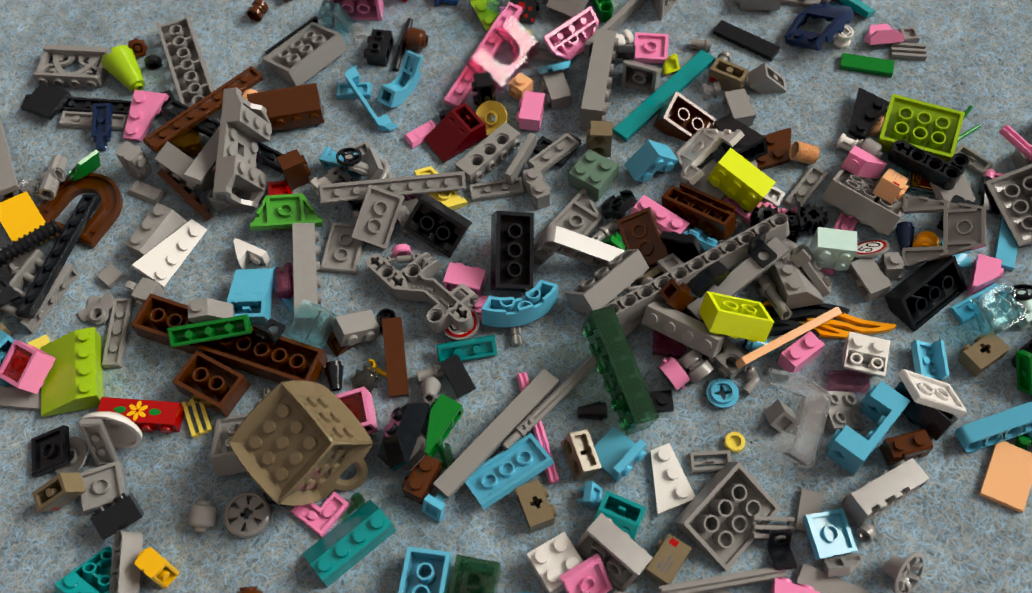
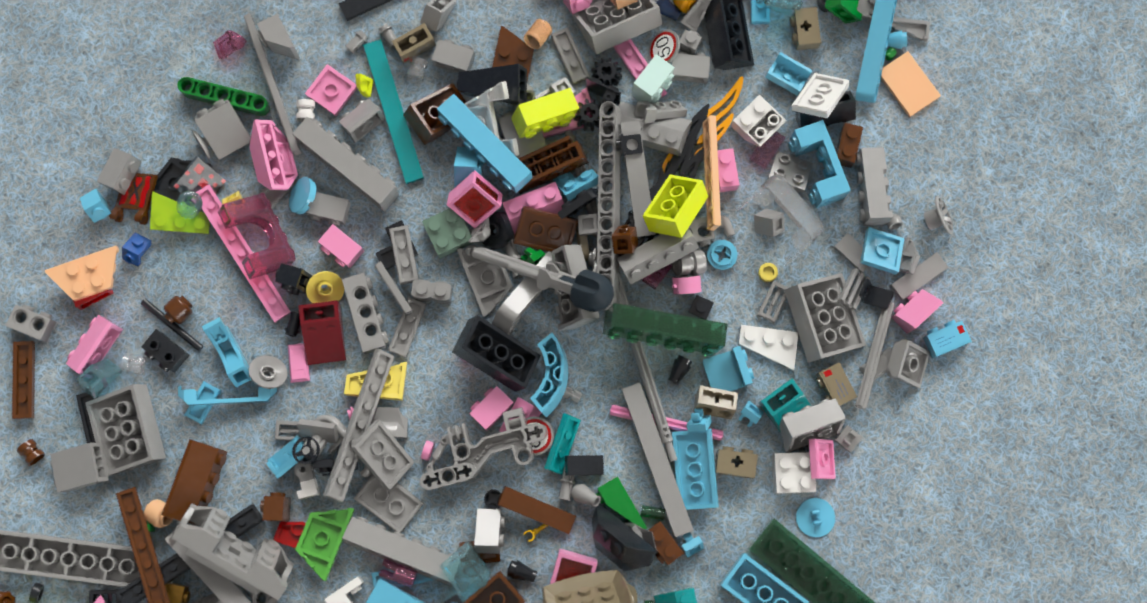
camera: 65 degrees left, 20 degrees up
clear smoke piece [350,366,379,394] -> none
black slope [402,193,473,258] -> none
light nougat brick [509,72,533,101] -> none
dark tan brick [586,121,613,157] -> none
black slope [617,44,636,60] -> none
black slope [687,261,731,298] -> none
light grey pin [752,272,792,320] -> none
none -> light grey brick [50,443,109,492]
none -> light grey dish [248,356,287,389]
none -> medium azure brick [437,94,533,193]
none -> piece [447,170,503,228]
none -> piece [466,245,614,312]
none -> light grey piece [468,217,491,243]
none -> medium azure tile [687,408,712,432]

